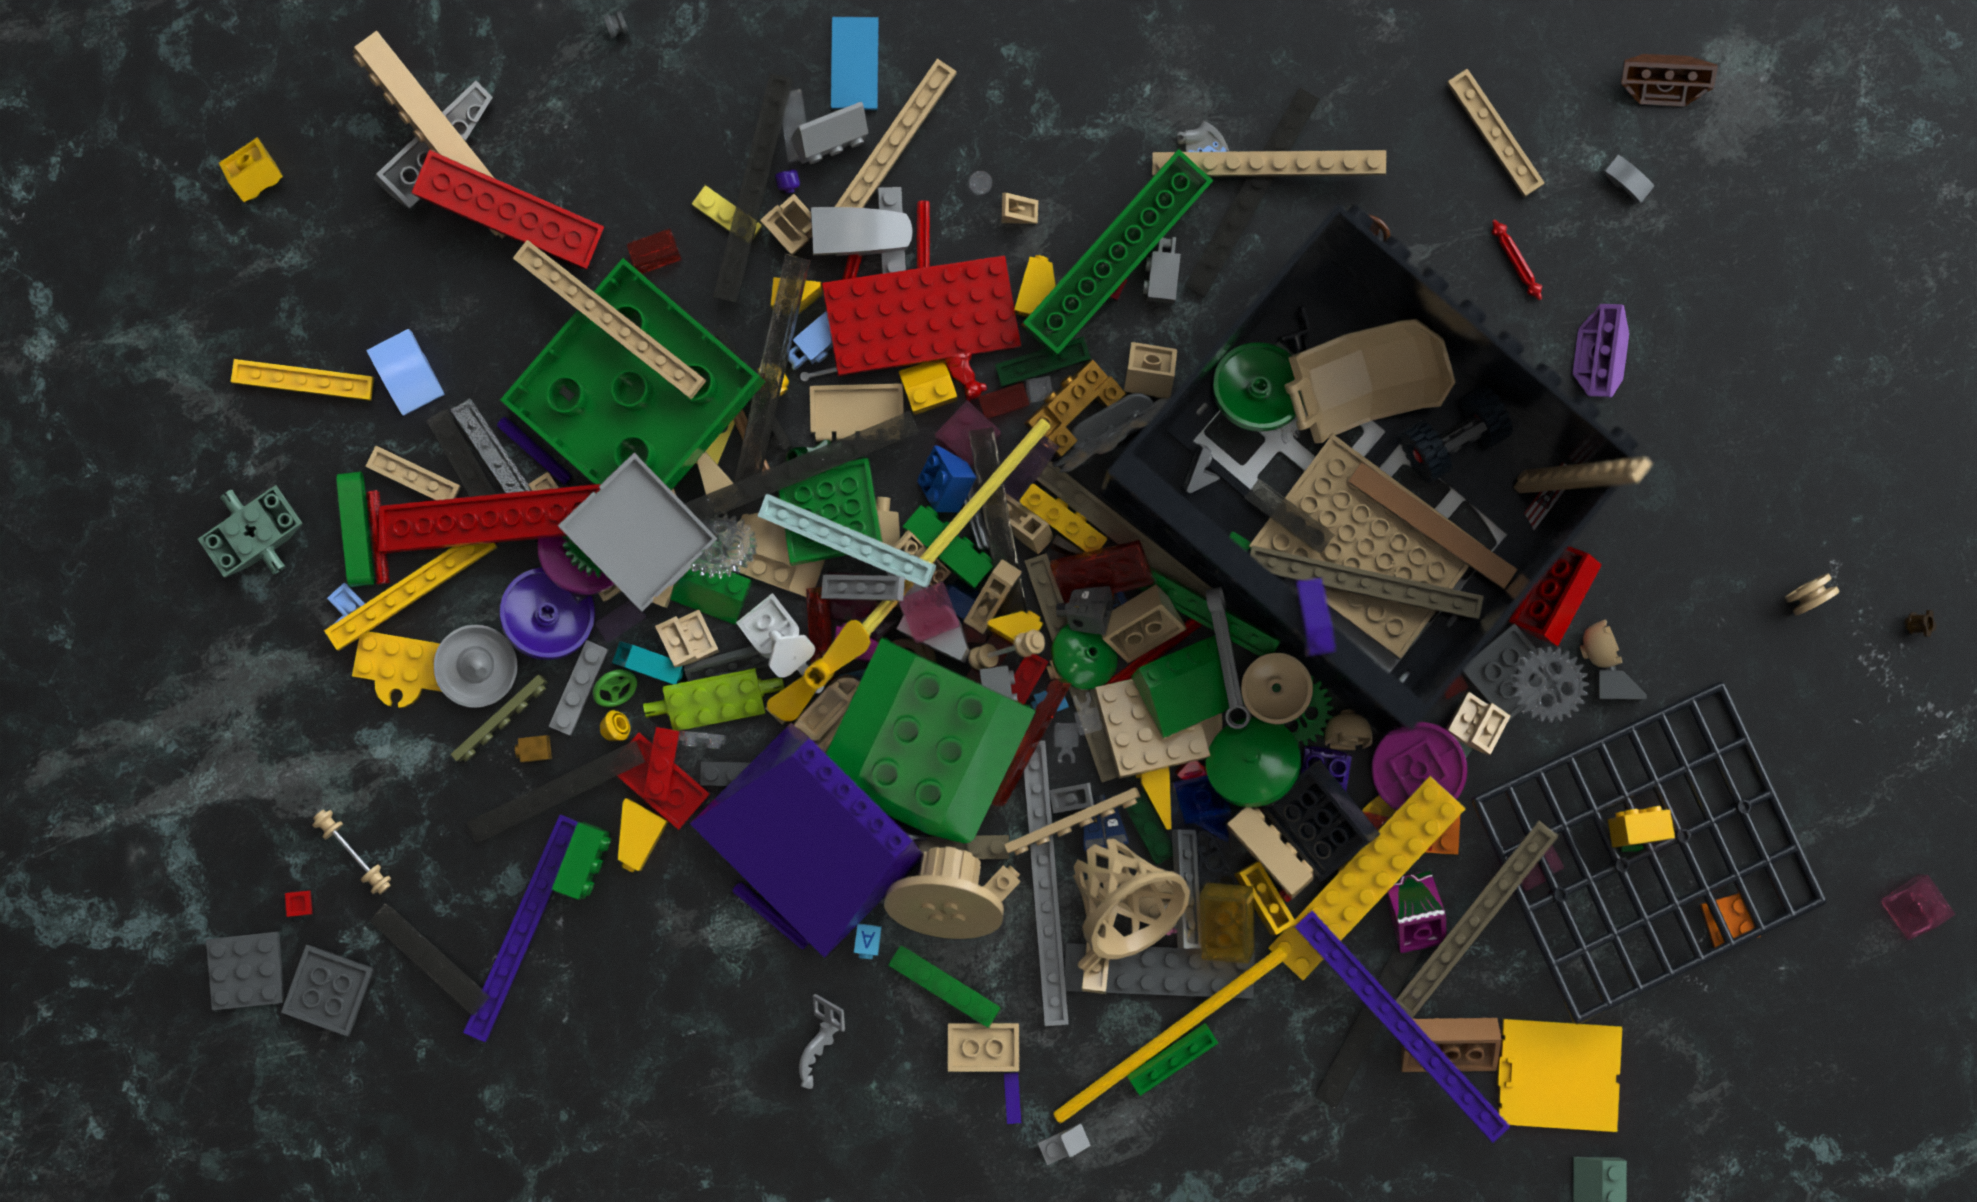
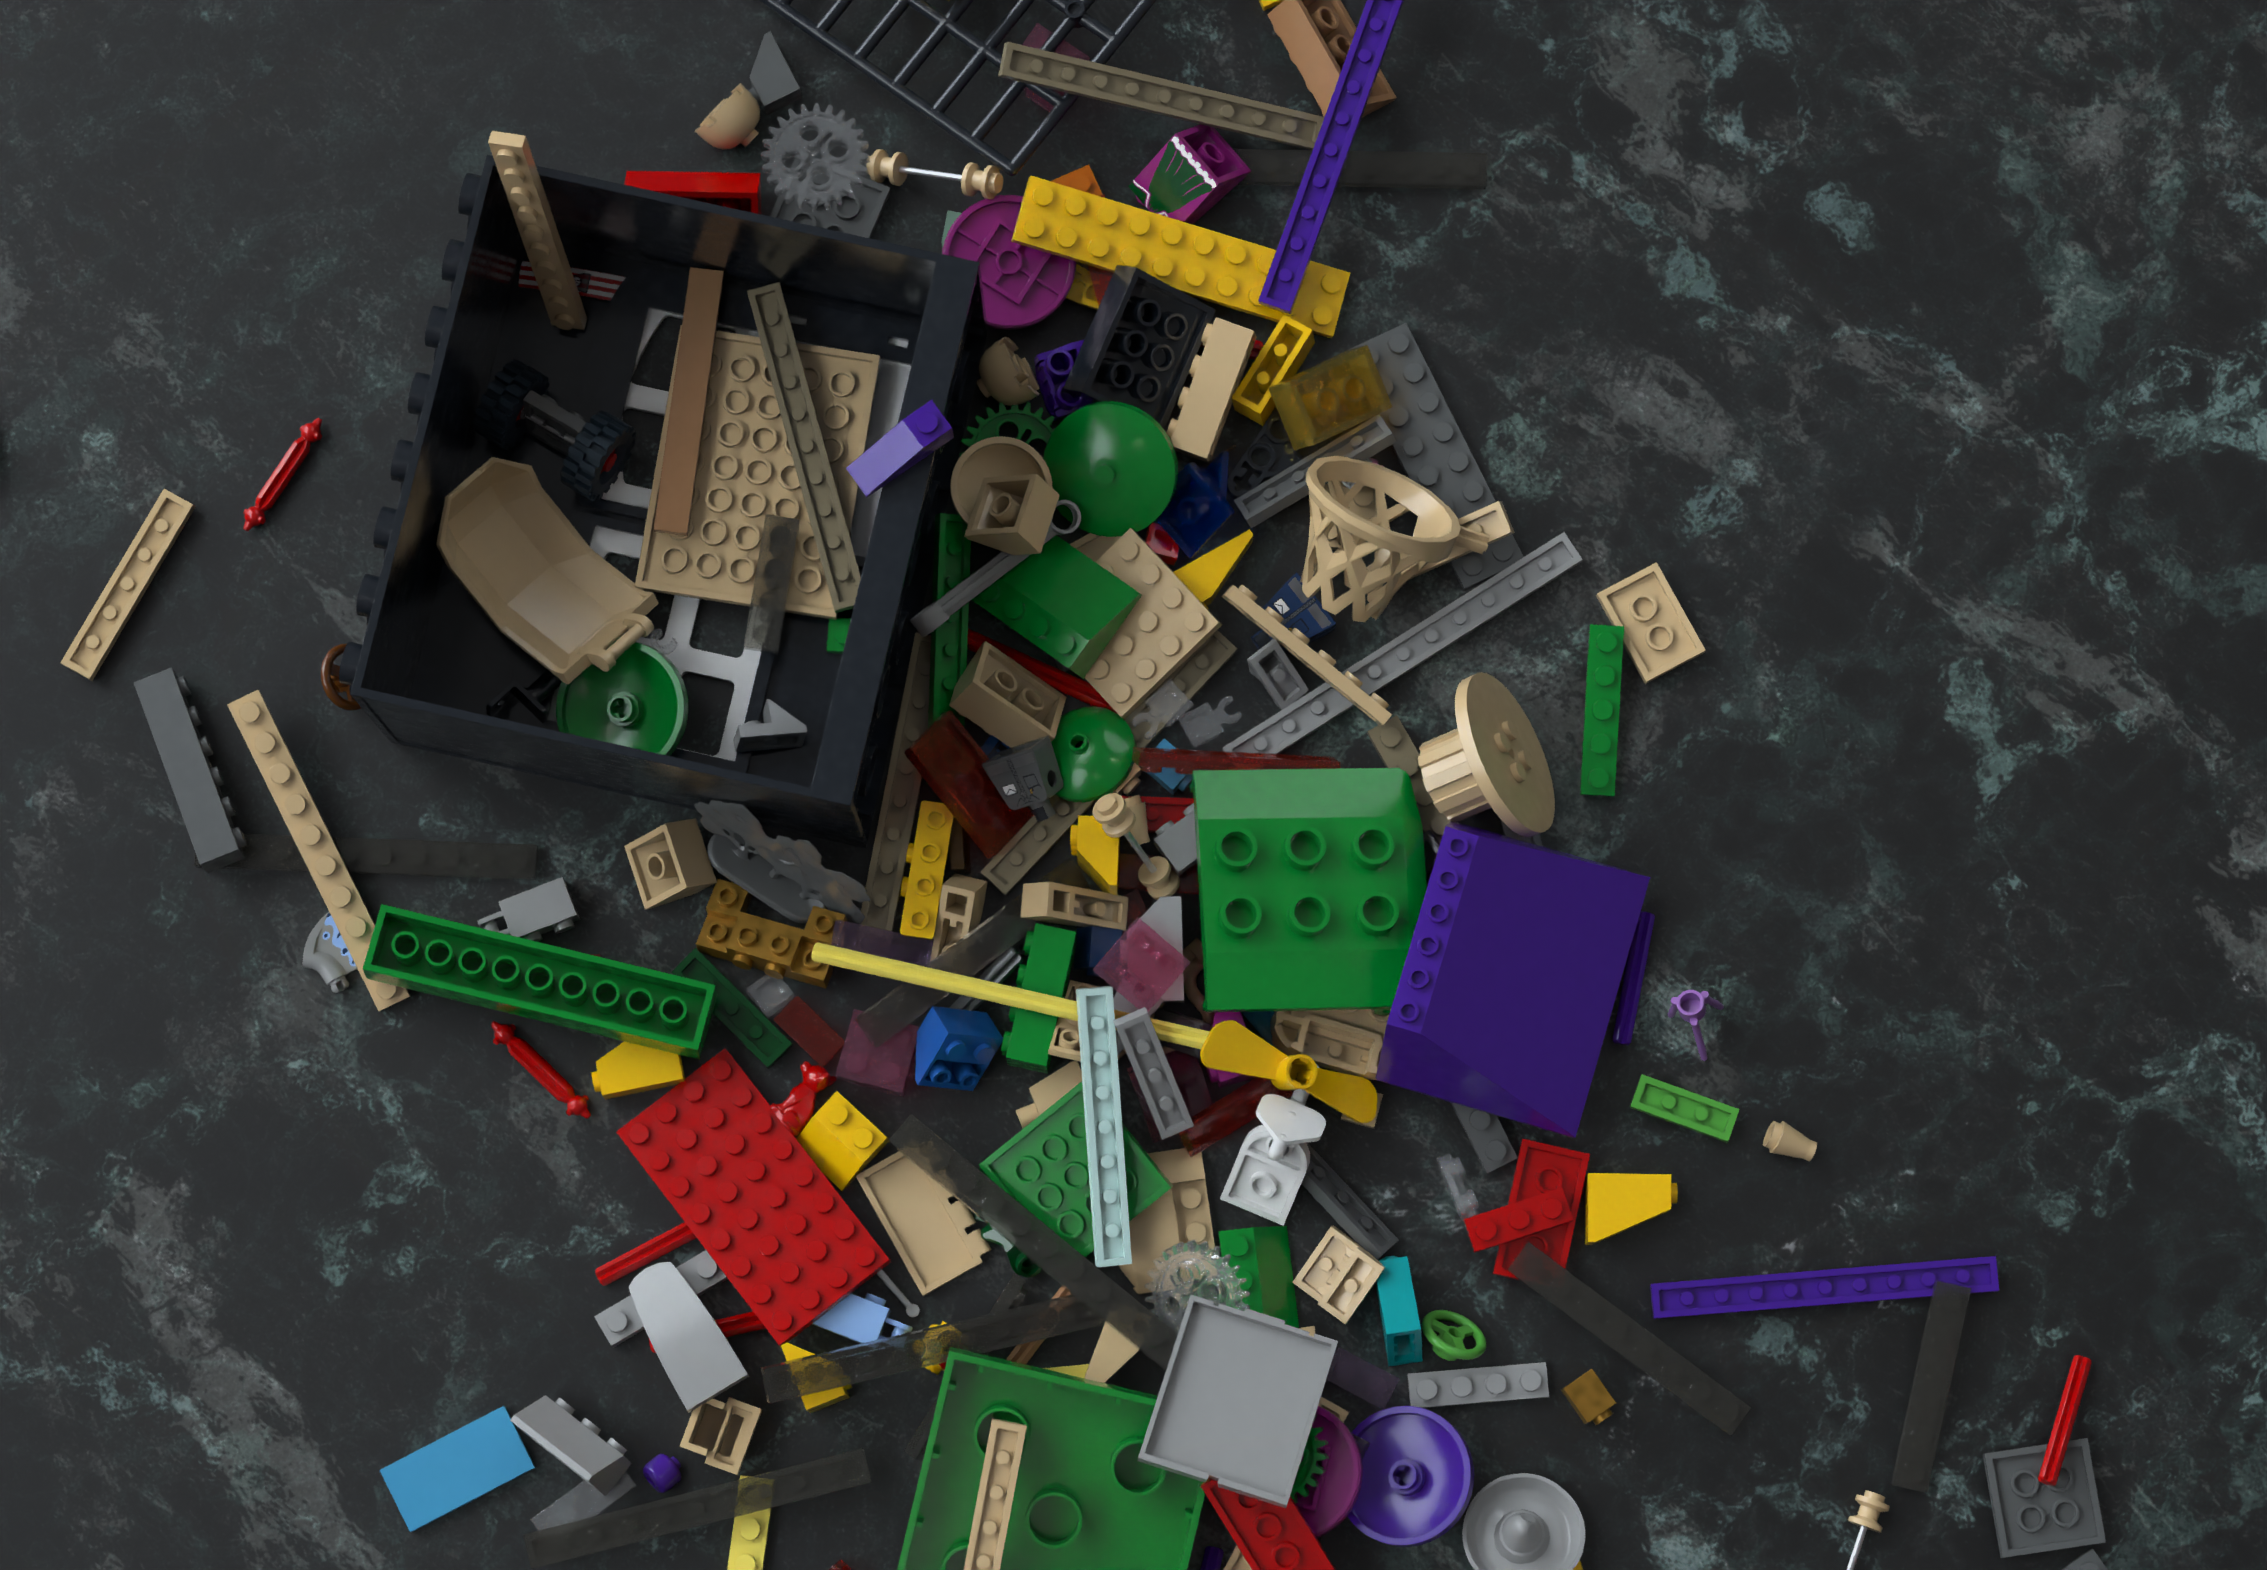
camera: 115 degrees left, 5 degrees down
olive plate [450,675,548,762] -> none
green brick [552,822,612,900] -> none
yellow cone [600,710,630,741] -> none
lime plate [643,668,785,731] -> none
light grey piece [799,994,845,1089] -> none
tan plate [835,59,957,208] -> none
medium azure brick [854,923,882,959] -> none
clear plate [969,171,992,195] -> none
tan brick [983,865,1021,902] -> none
tan slope [1002,193,1038,224] -> none
dark purple piece [1004,1072,1021,1124] -> none
light grey slope [1038,1123,1091,1165] -> none
yellow axle [1053,947,1288,1123] -> none
dark green plate [1125,792,1173,865] -> none
green plate [1127,1023,1218,1096] -> none
tan slope [1445,692,1510,755] -> none
medium lavender wedge [1573,304,1629,397] -> none
slope [1602,154,1654,203] -> none
none -> dark grey brick [133,667,247,873]
none -> red wheel [491,1021,591,1119]
none -> tan axle [866,149,1003,199]
none -> tan slope [964,474,1060,555]
none -> tan cone [1124,795,1150,847]
none -> bright green plate [1630,1074,1740,1143]
none -> medium lavender plant [1668,990,1724,1061]
none -> tan cone [1763,1121,1817,1161]
none -> red axle [2038,1355,2092,1486]

